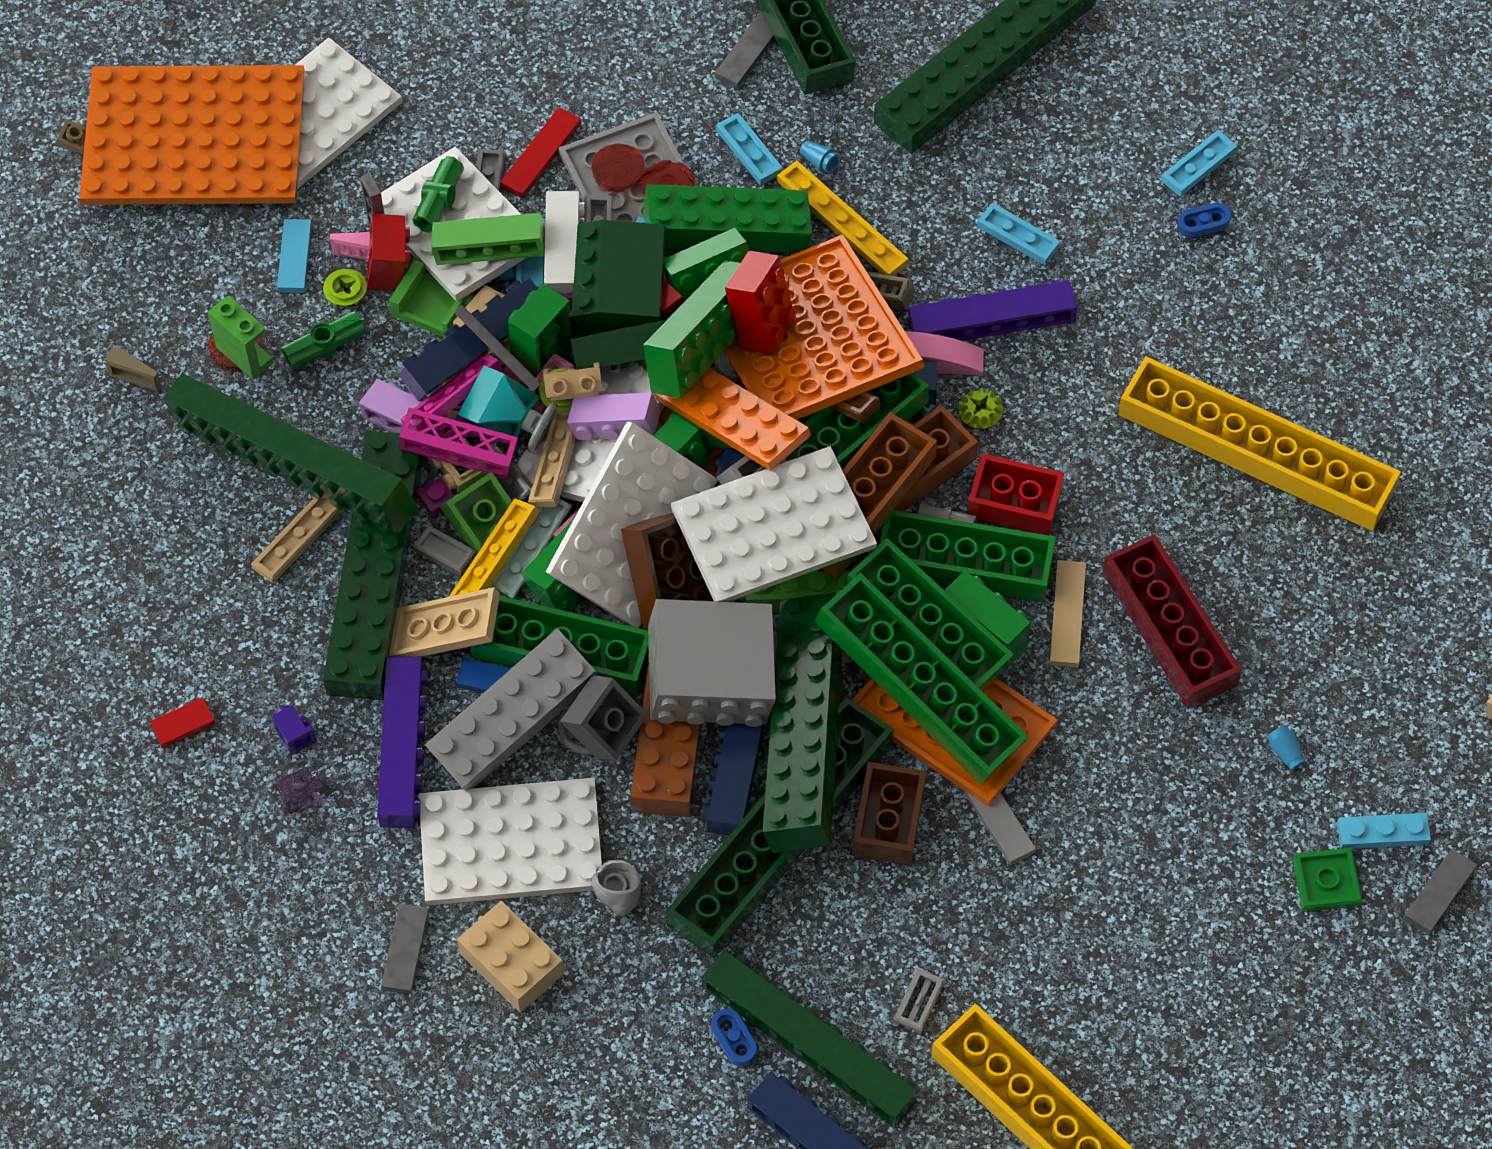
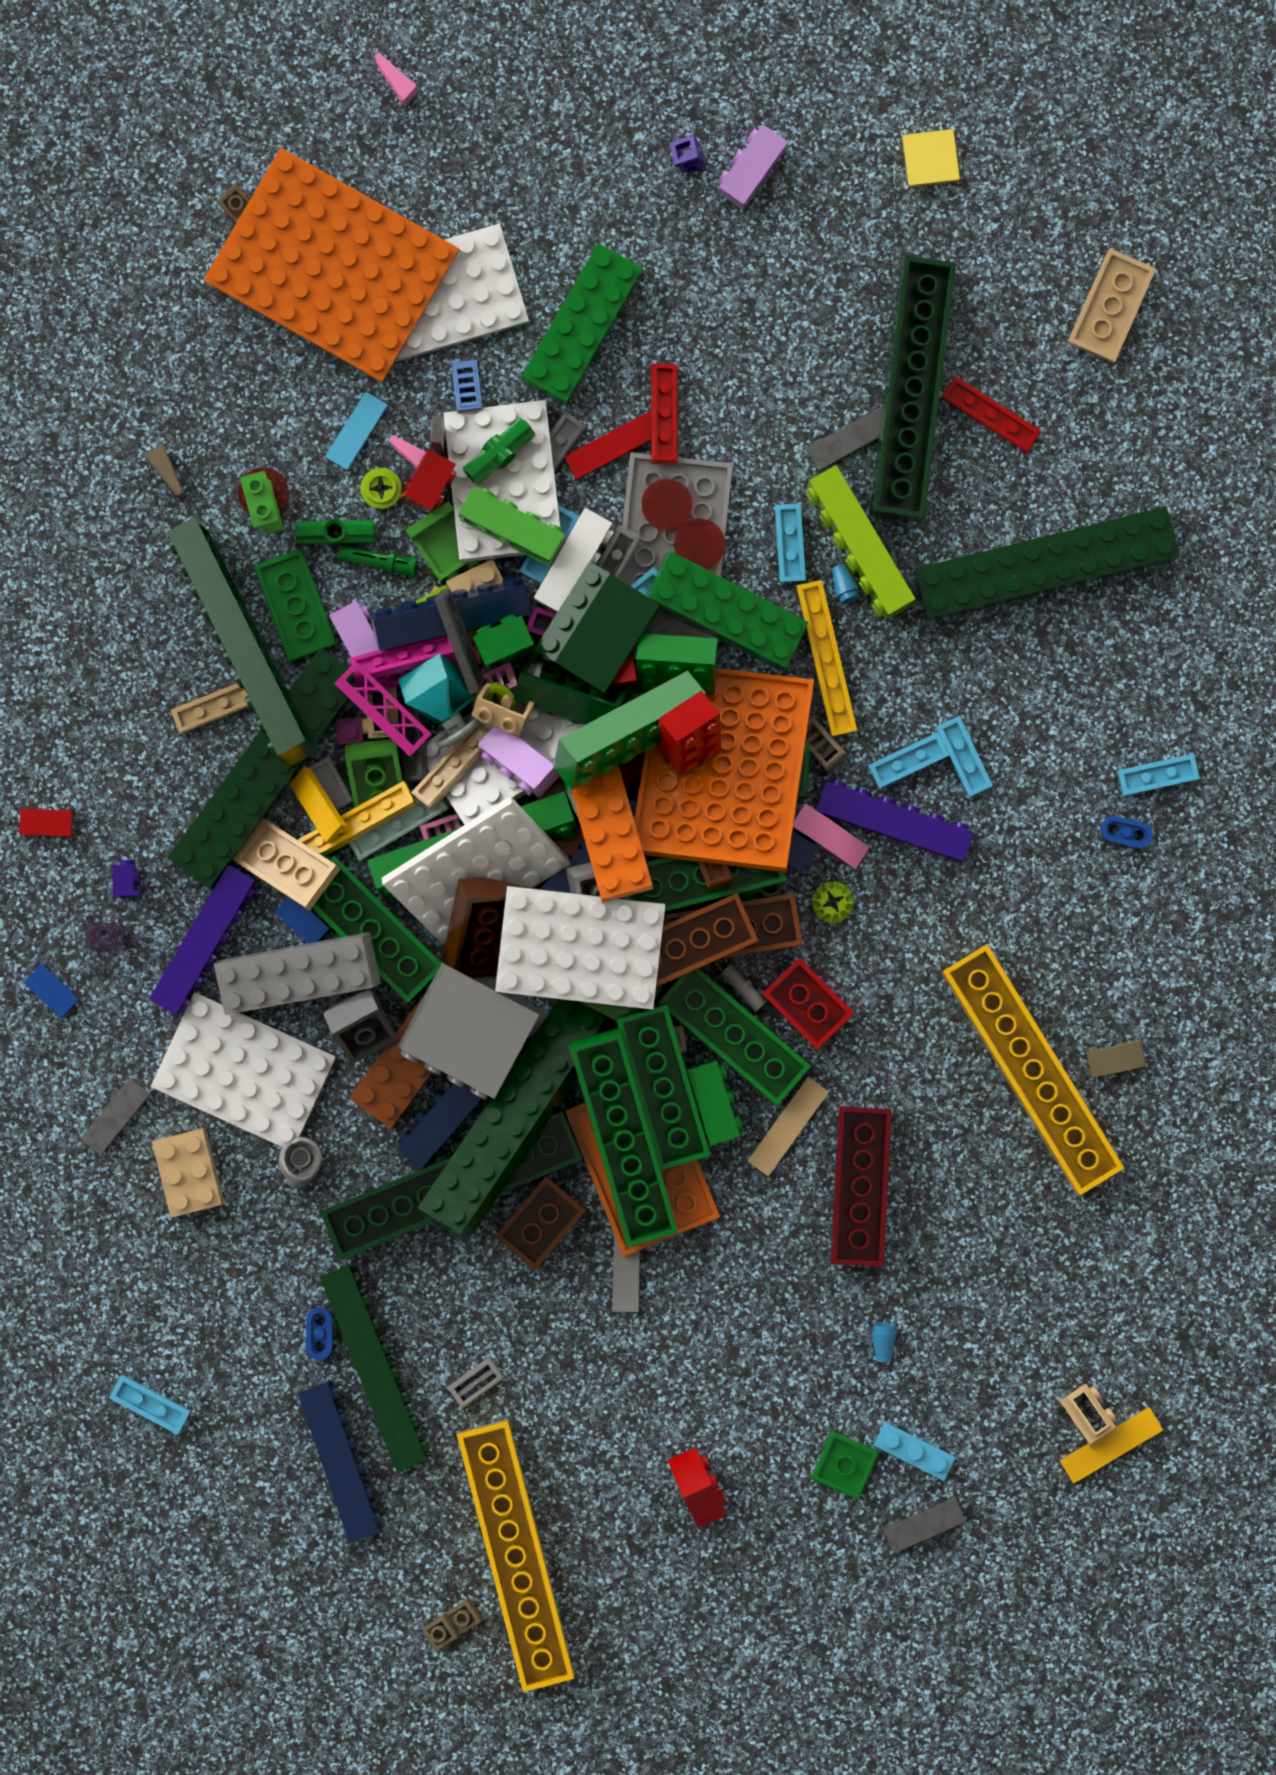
camera: 30 degrees right, 25 degrees up
none -> blue tile [24,964,80,1018]
none -> green tile [253,548,338,663]
none -> yellow tile [289,767,347,843]
none -> green pin [338,545,418,579]
none -> medium blue slope [451,360,483,412]
none -> green brick [521,243,643,407]
none -> red tile [651,363,678,465]
none -> red brick [667,1447,727,1528]
none -> lime brick [806,465,915,621]
none -> medium azure plate [868,732,949,789]
none -> dark tan slope [1086,1040,1146,1077]

